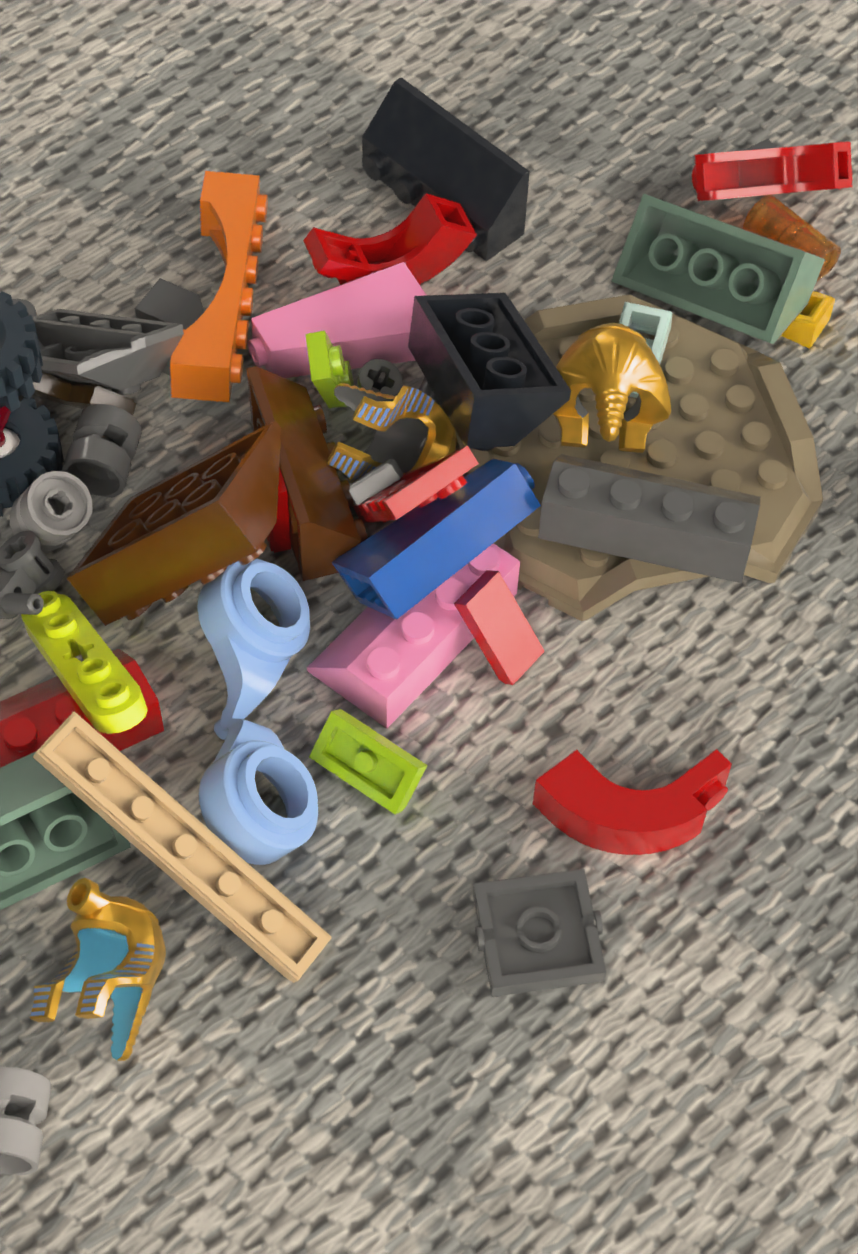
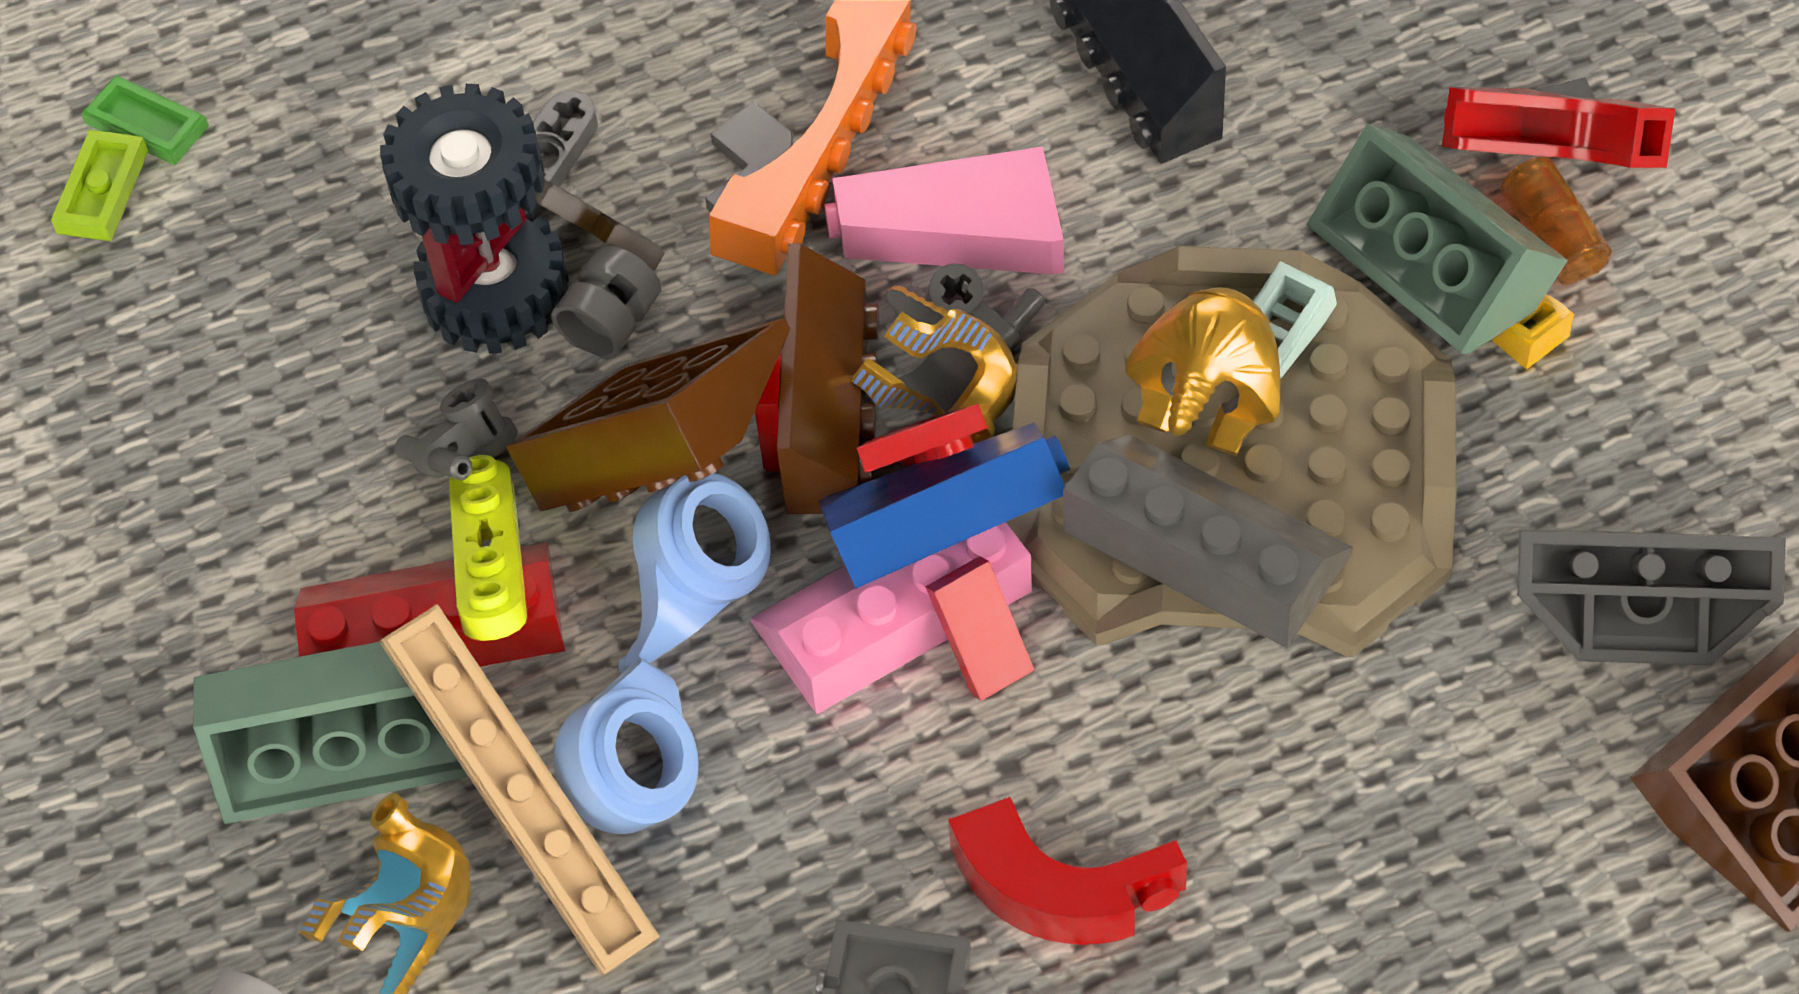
camera: 25 degrees right, 0 degrees up
light grey wheel [10,471,92,552] -> none
dark grey wedge [33,309,184,395] -> none
red arch [303,193,477,285] -> none
lime plate [305,330,354,408] -> none
lime plate [309,709,428,814] -> none
tile [348,458,404,505] -> none
black slope [408,293,571,451] -> none

